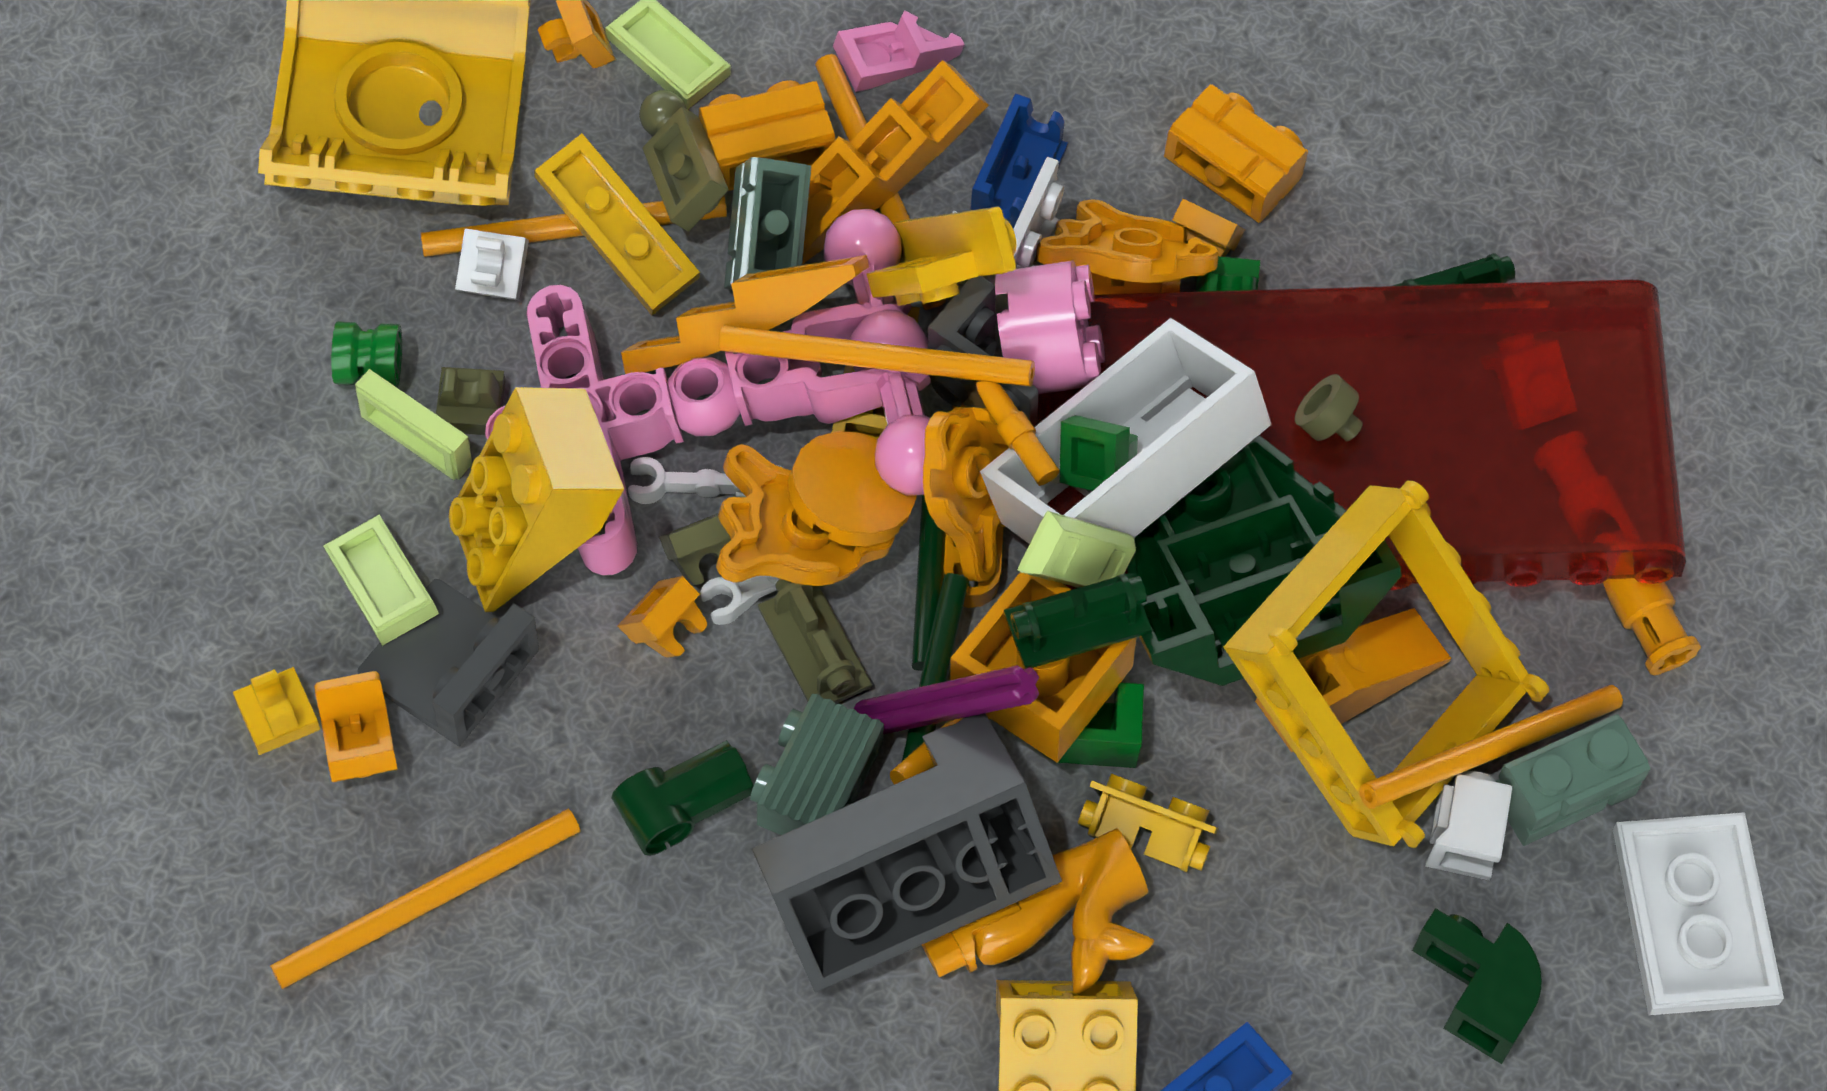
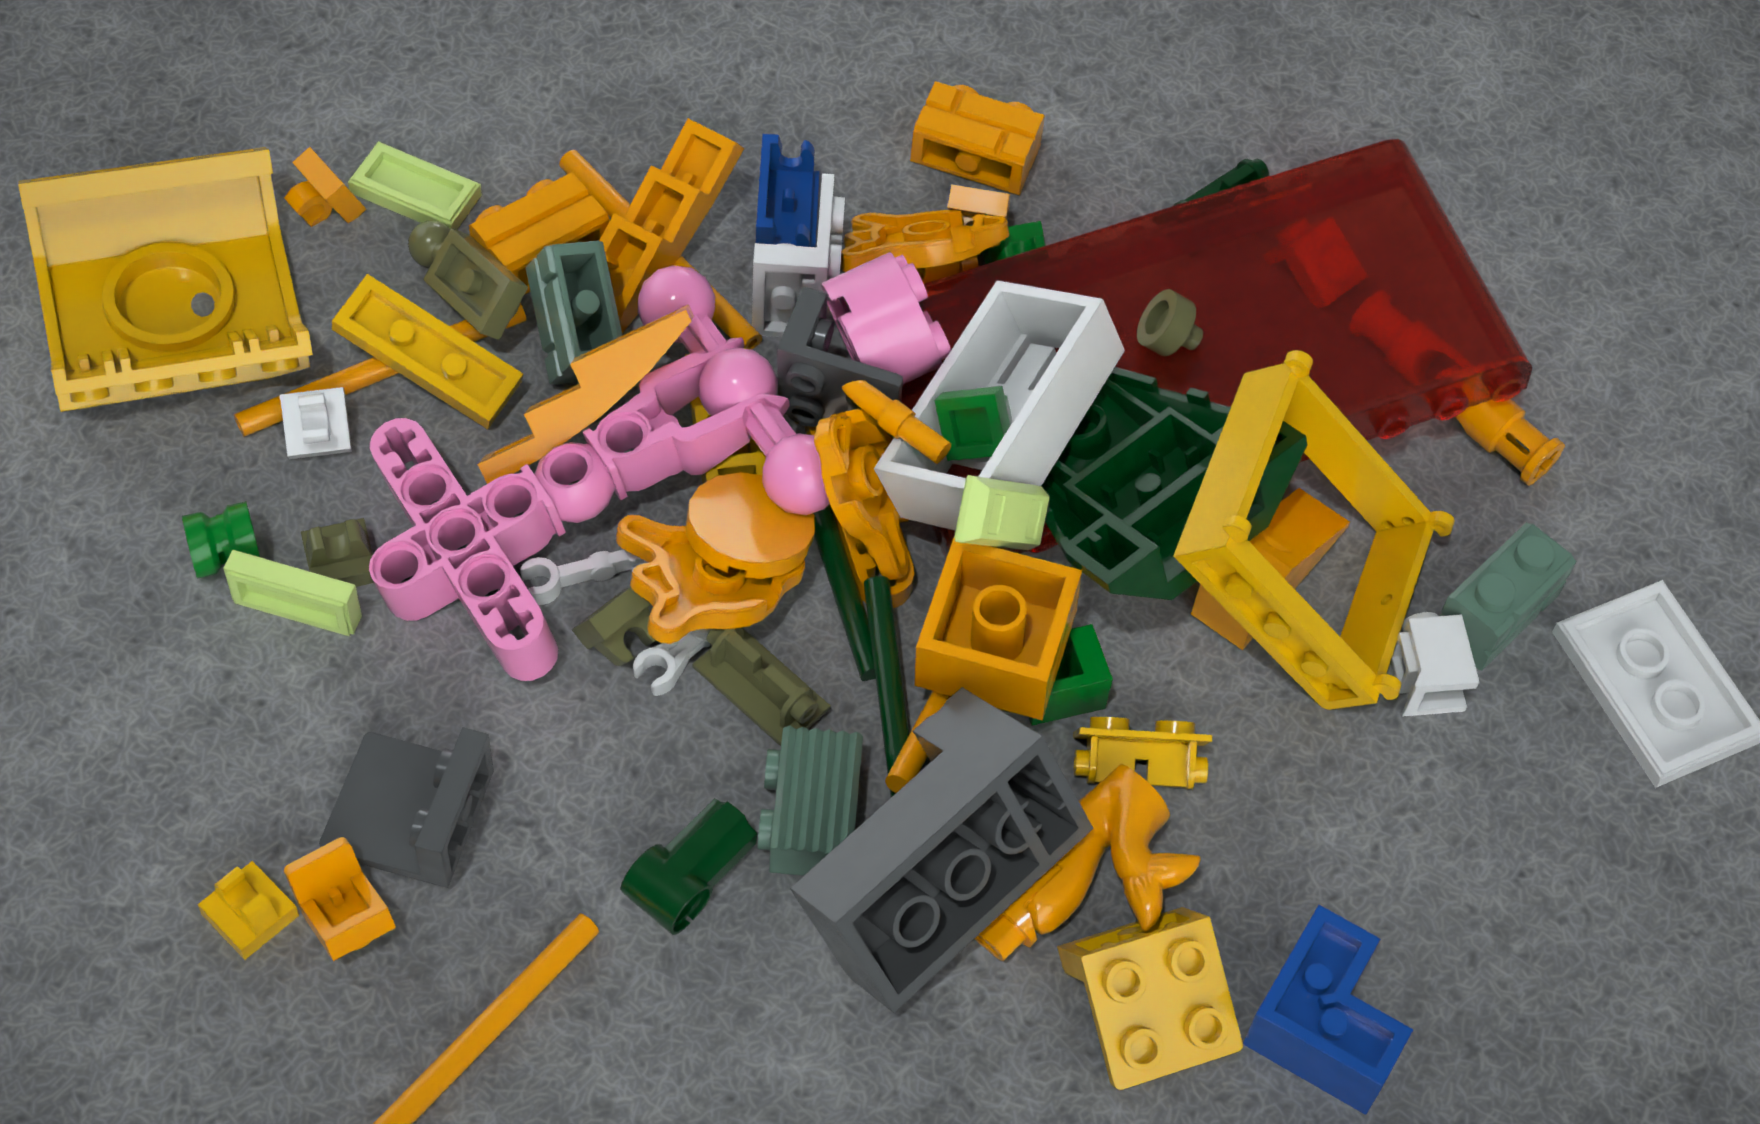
camera: 20 degrees left, 5 degrees down
yellowish green tile [323,515,439,646] -> none
yellow slope [449,387,624,612] -> none
light orange tile [617,576,707,658] -> none
light orange piece [719,326,1035,387] -> none
bright pink slope [833,10,965,92] -> none
magenta axle [853,665,1039,735] -> none
yellow bracket [866,207,1017,306] -> none
dark green hinge [1004,573,1152,669] -> none
light orange piece [1359,685,1623,809] -> none
dark green brick [1412,908,1542,1064] -> none

